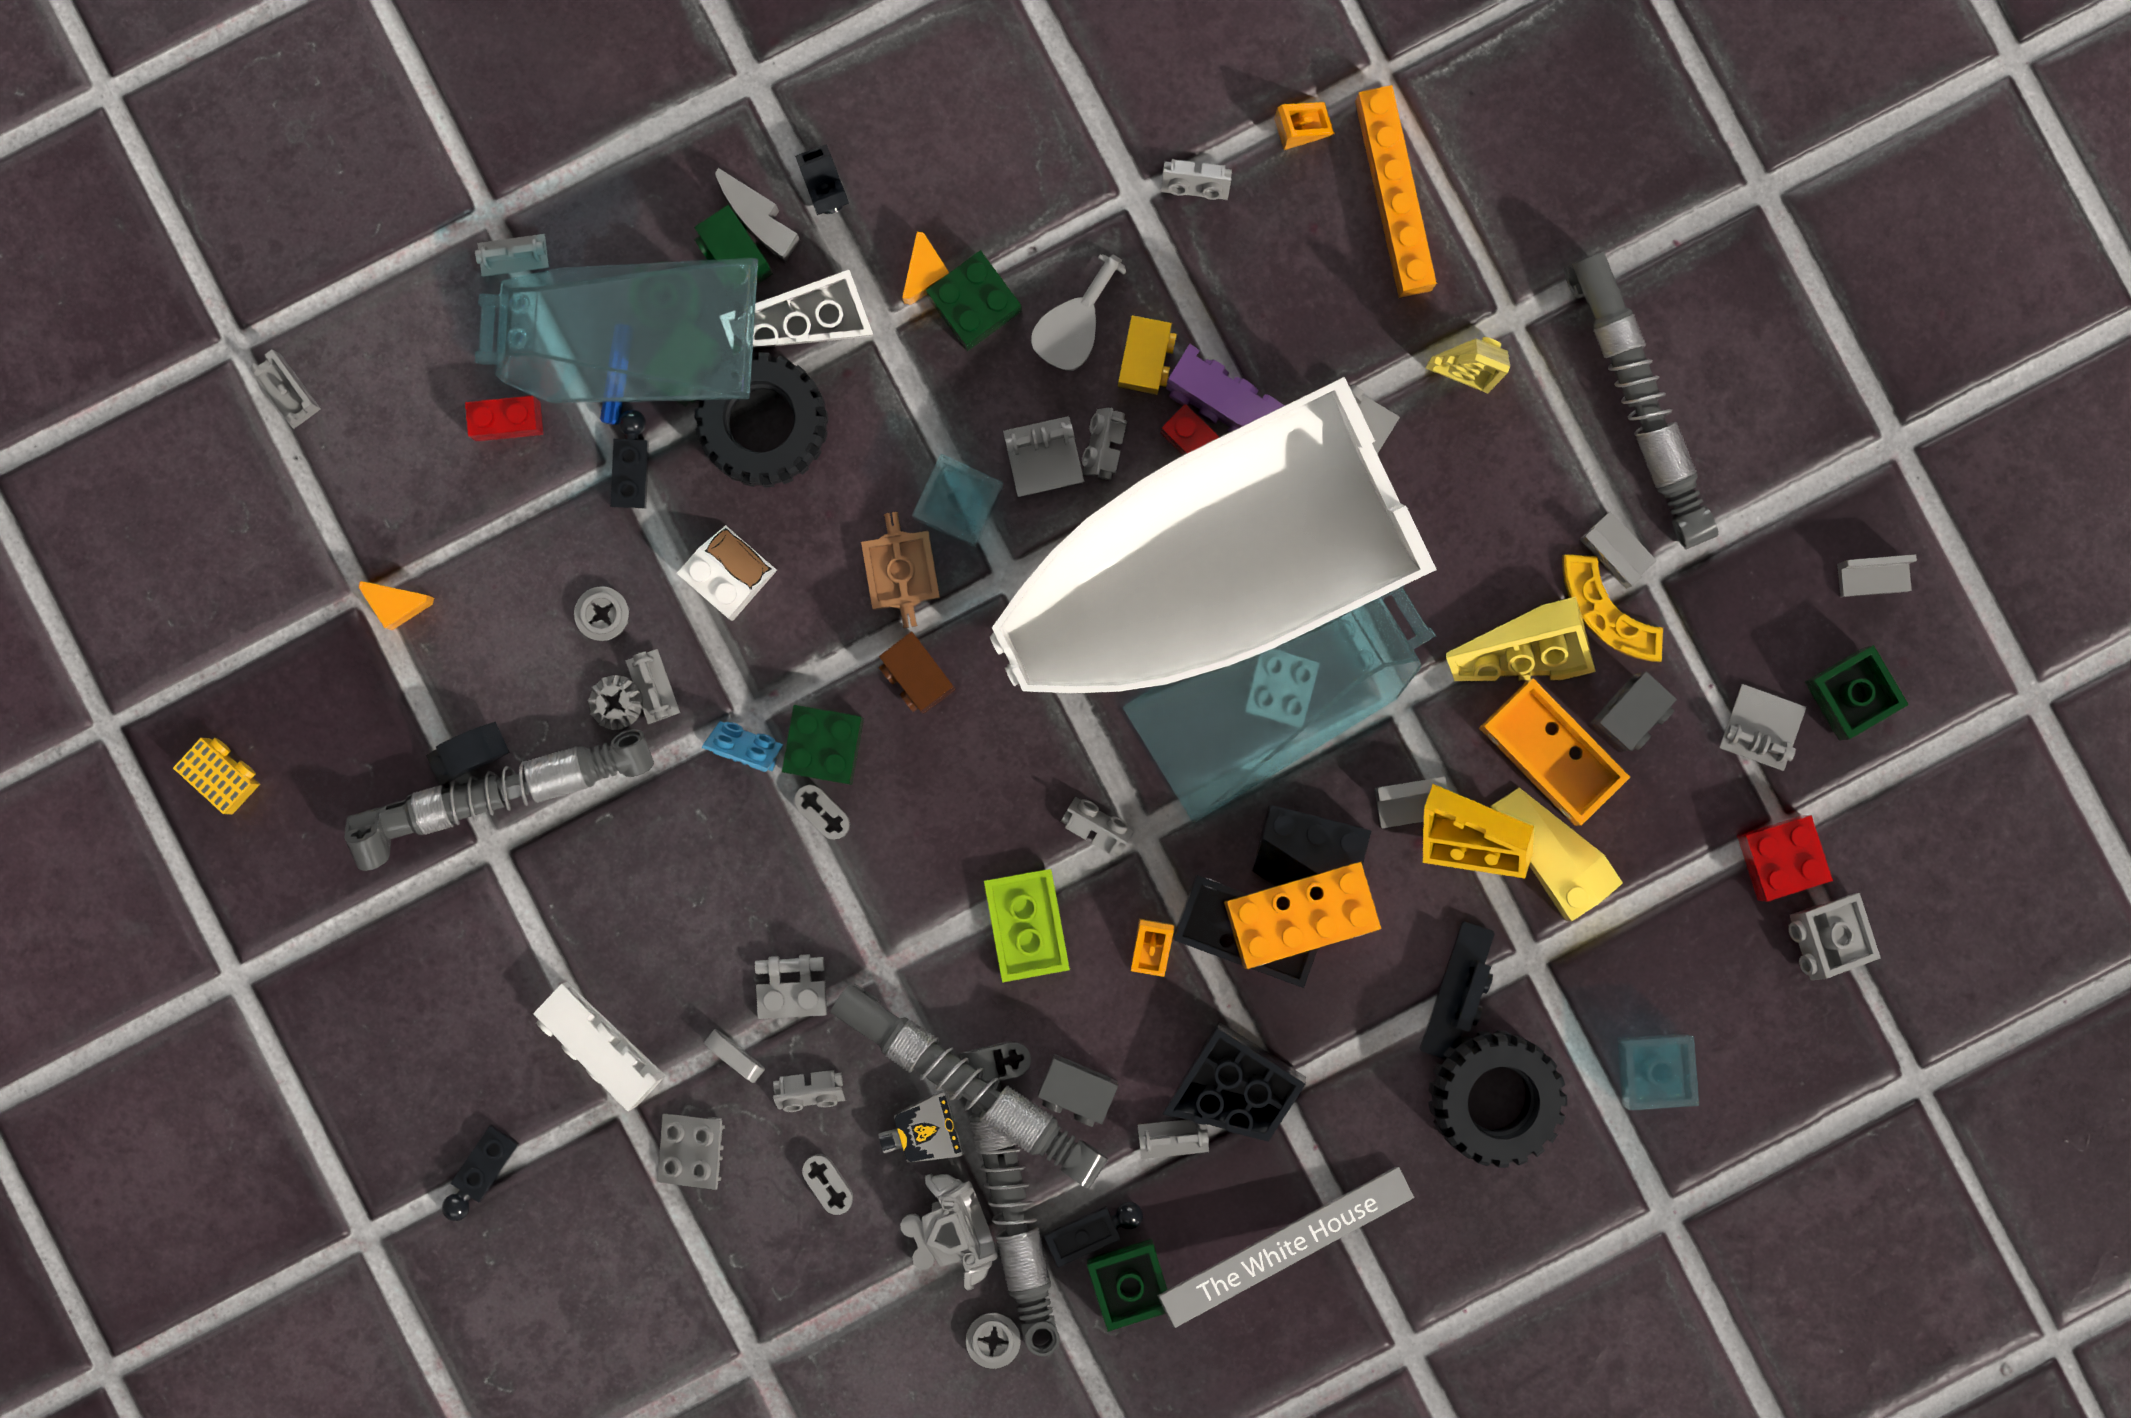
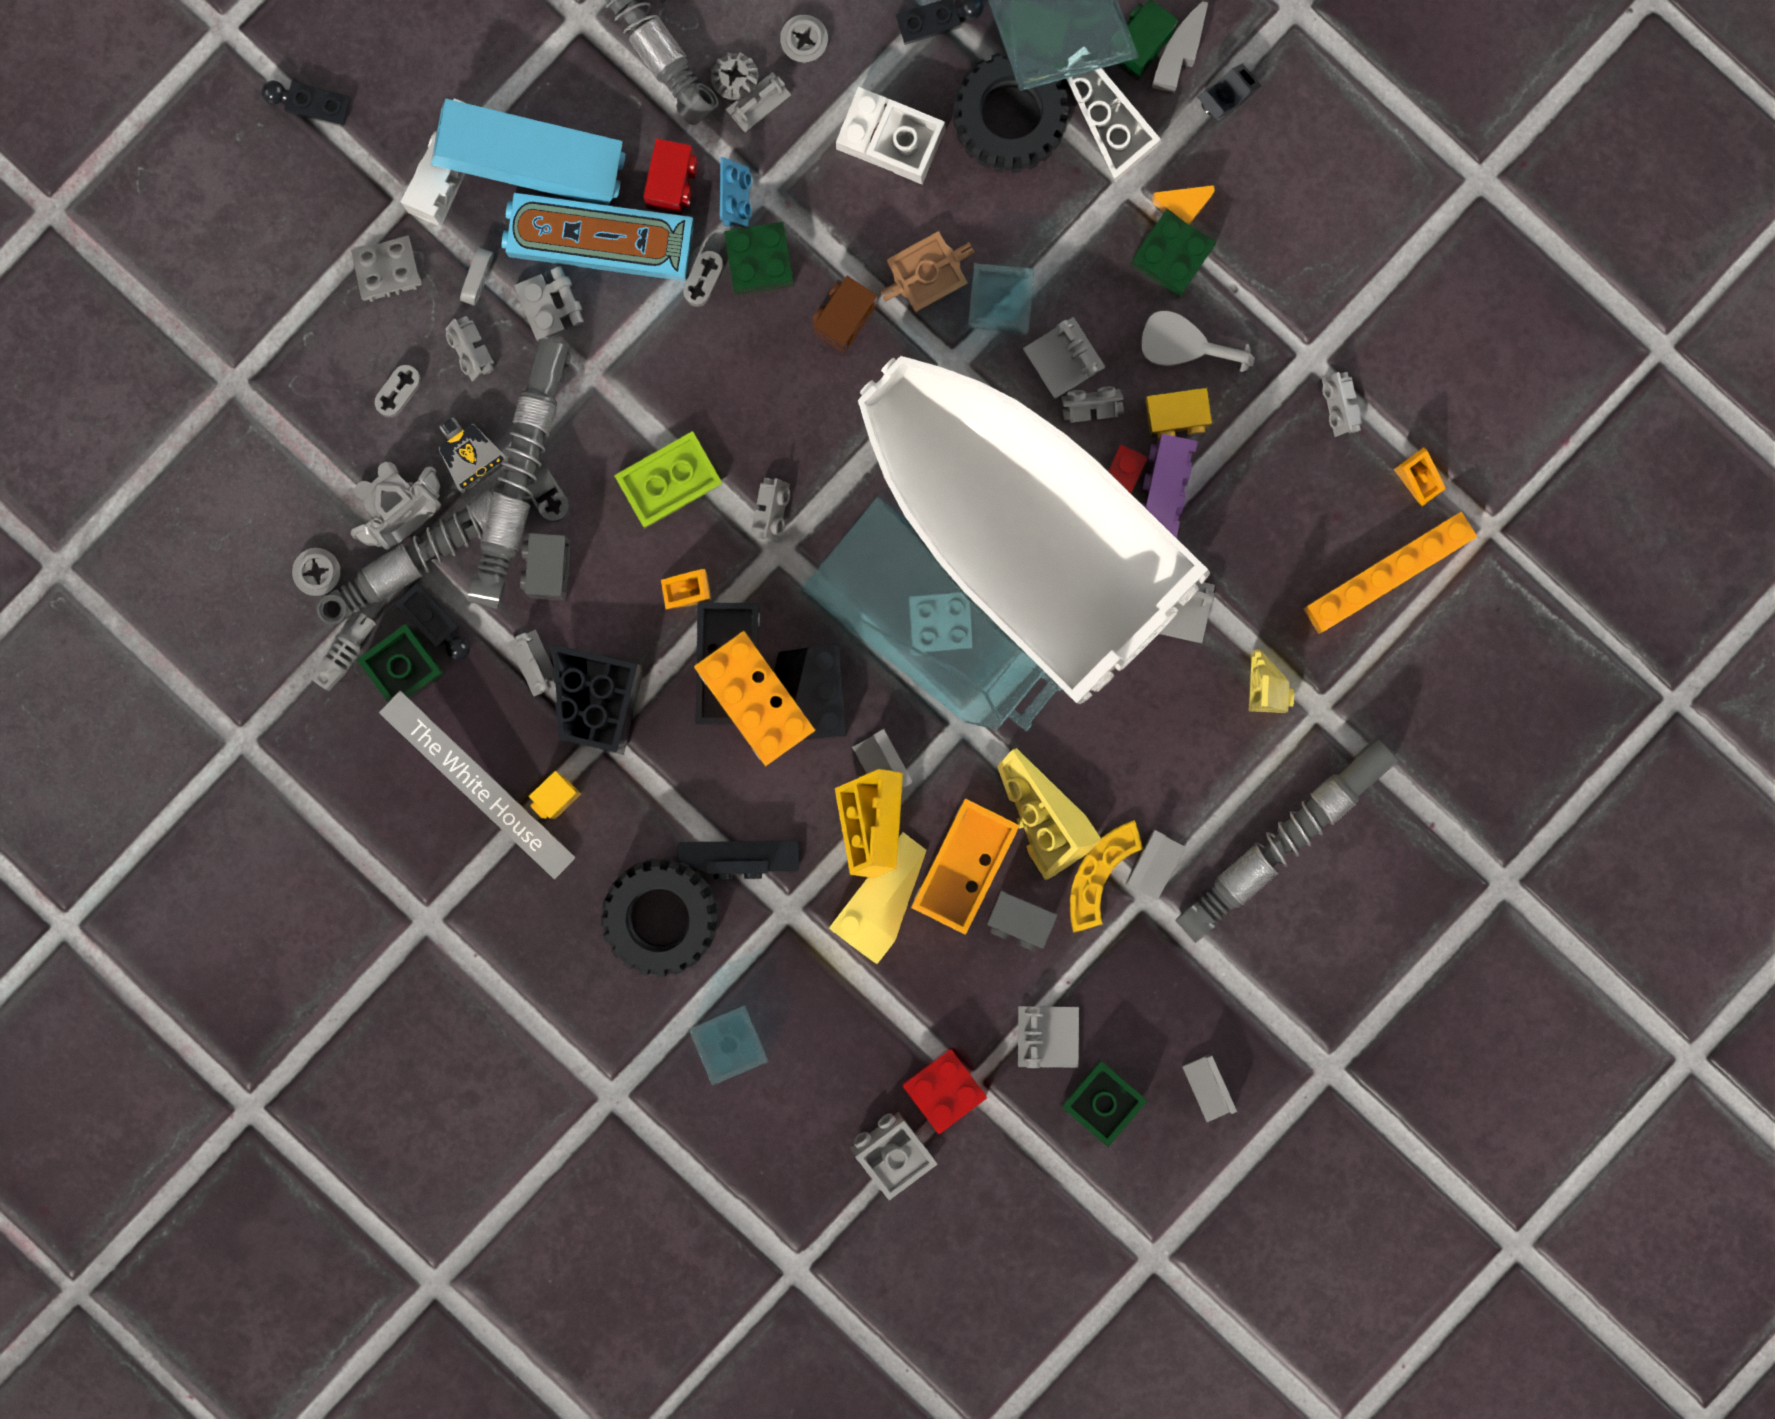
camera: 70 degrees right, 0 degrees up
none -> light grey hinge [312,613,377,691]
none -> medium azure brick [431,99,625,206]
none -> brick [502,193,695,281]
none -> yellow brick [529,771,581,819]
none -> red brick [643,138,699,215]
none -> white slope [866,99,946,185]

